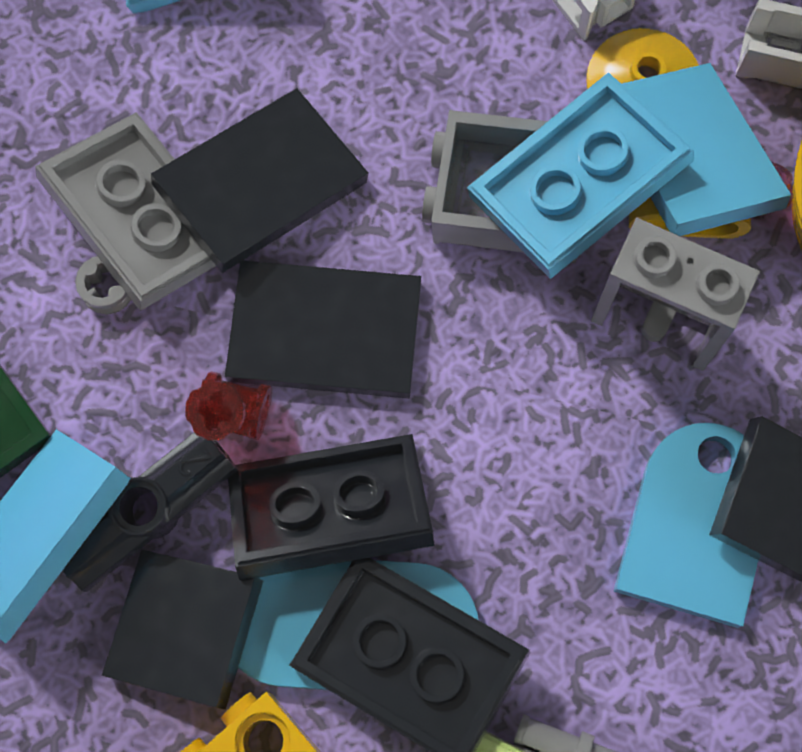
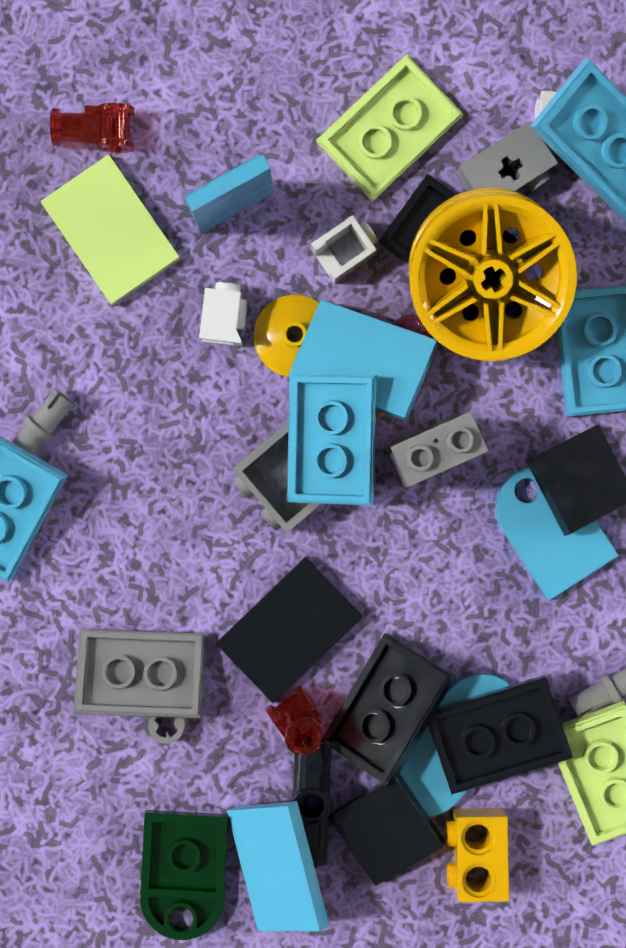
camera: 50 degrees left, 15 degrees up
black tile [151,88,369,273] -> none

